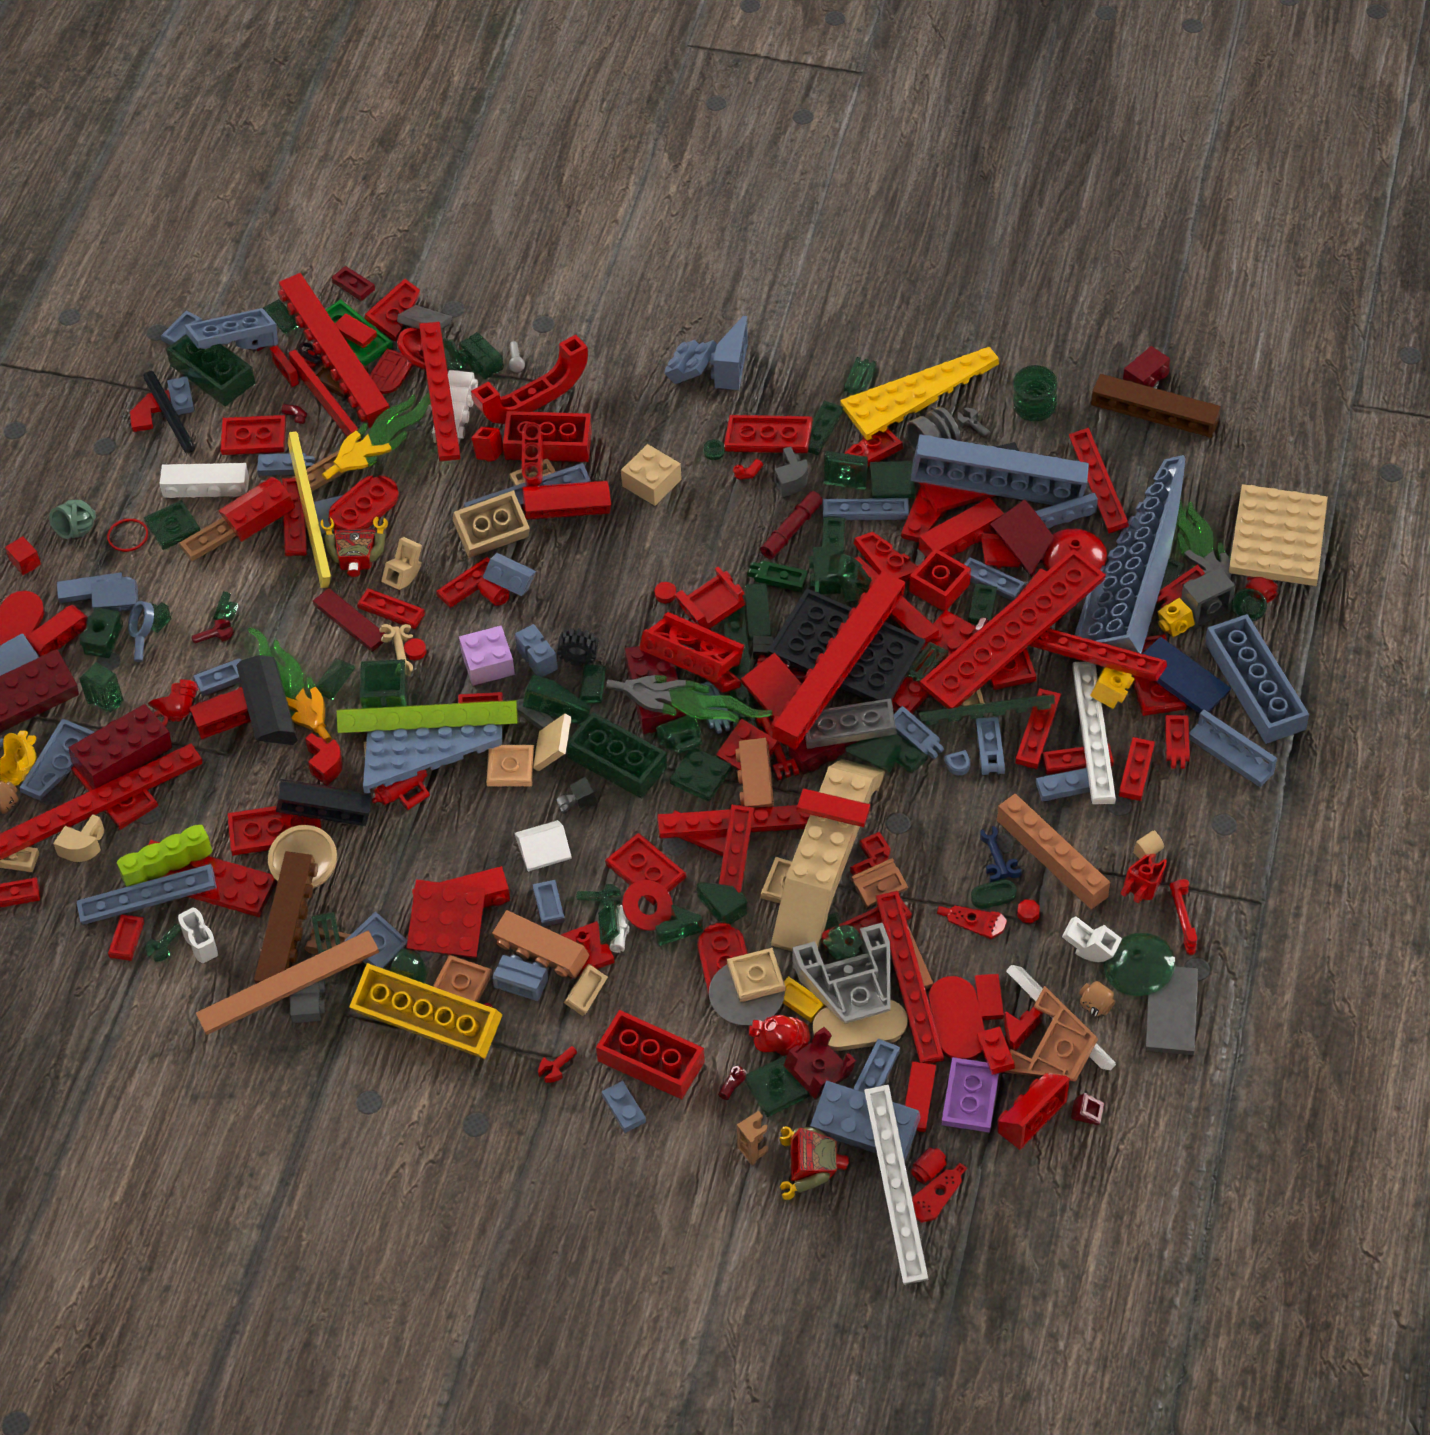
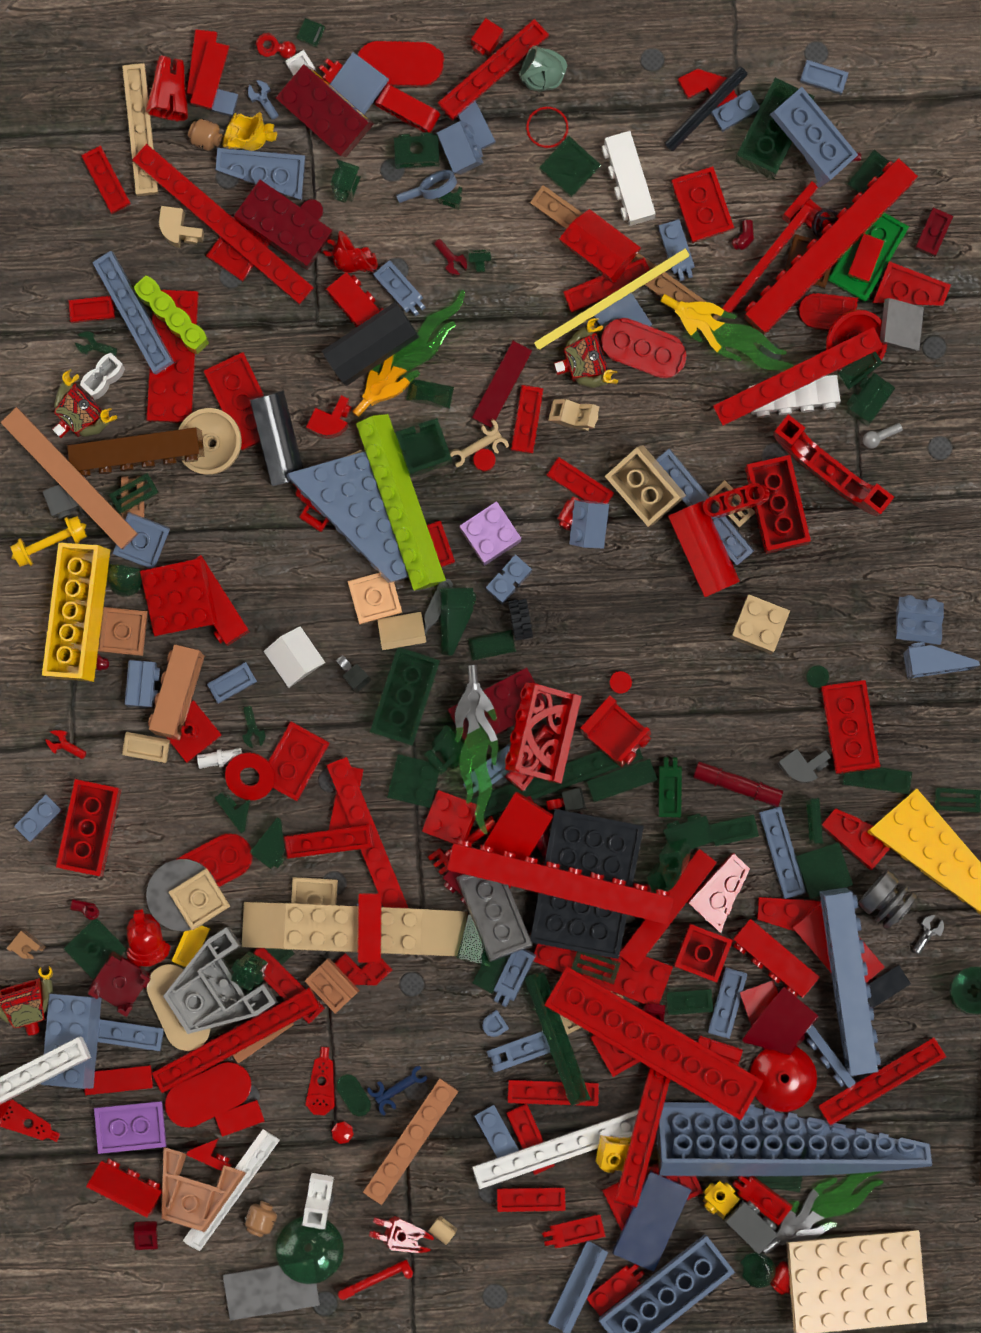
camera: 70 degrees right, 30 degrees up
red brick [471,427,504,462] -> none
clear green tile [598,900,620,945] -> none
red arm [733,459,763,480] -> none
nougat brick [736,738,774,808] -> none
red brick [910,1147,947,1184] -> none
red plate [977,1027,1015,1075] -> none
none -> yellow piece [10,516,87,567]
none -> torso [52,369,117,438]
none -> red tile [438,19,549,121]
none -> red hinge [587,1264,645,1316]

